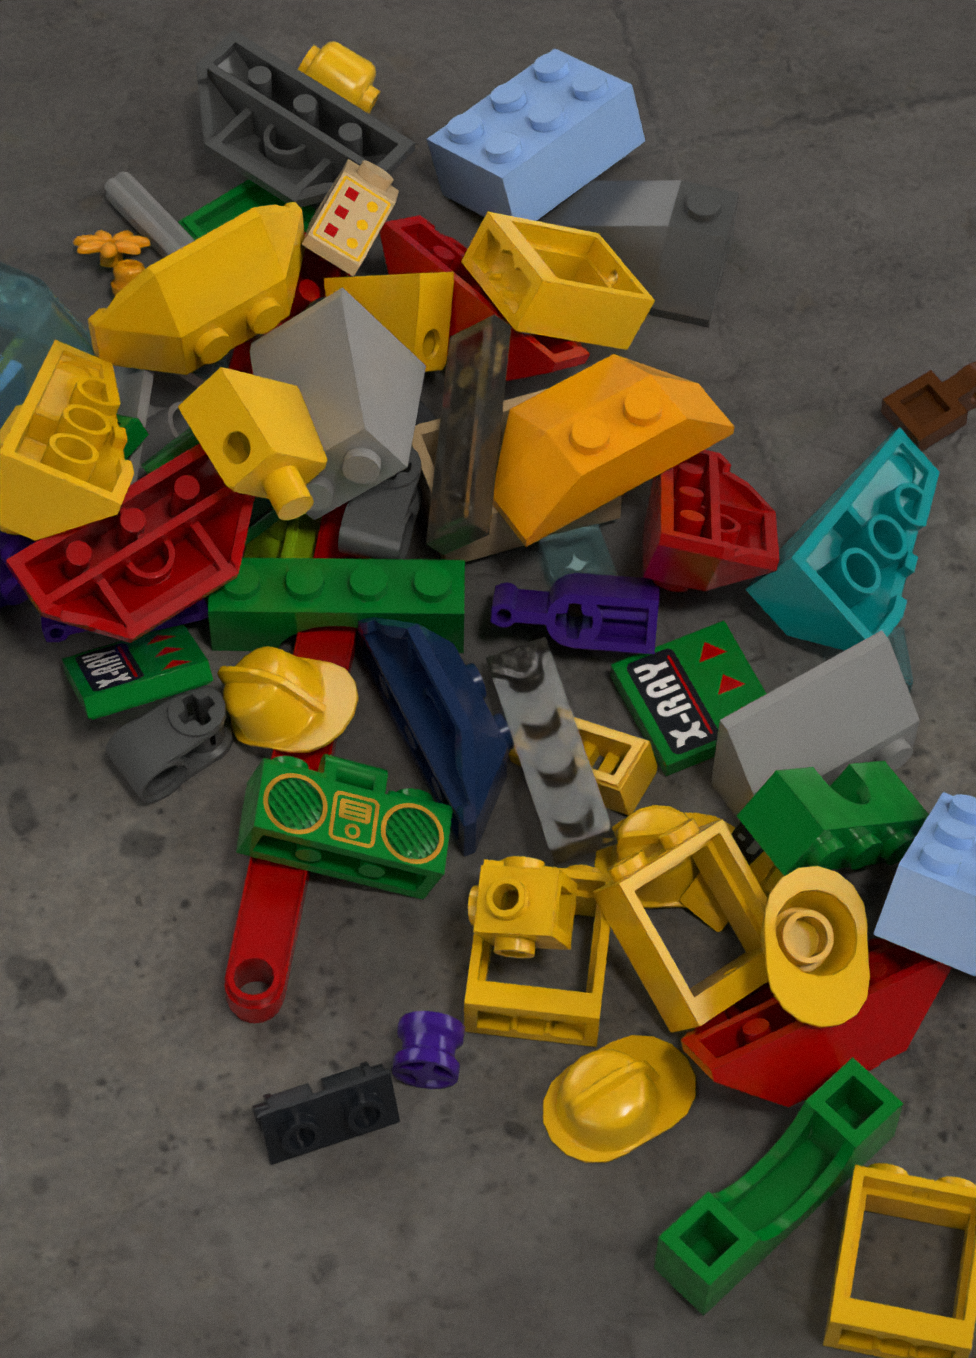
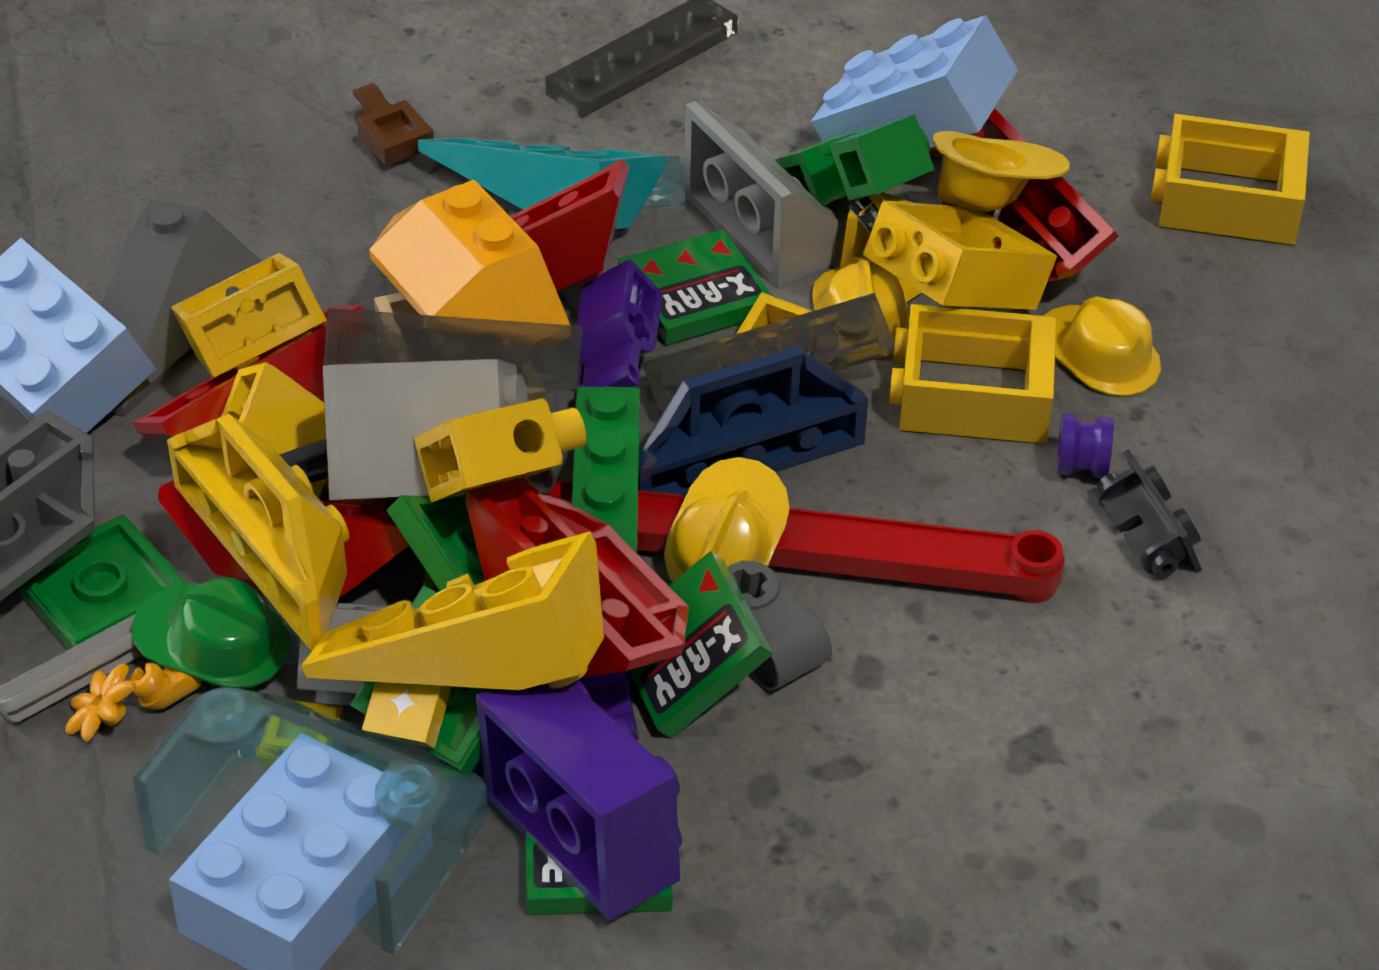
camera: 90 degrees left, 15 degrees down
green piece [236,754,452,900] -> none
tan slope [301,159,399,277] -> none
yellow brick [468,856,578,958] -> none
green arch [654,1057,904,1316] -> none

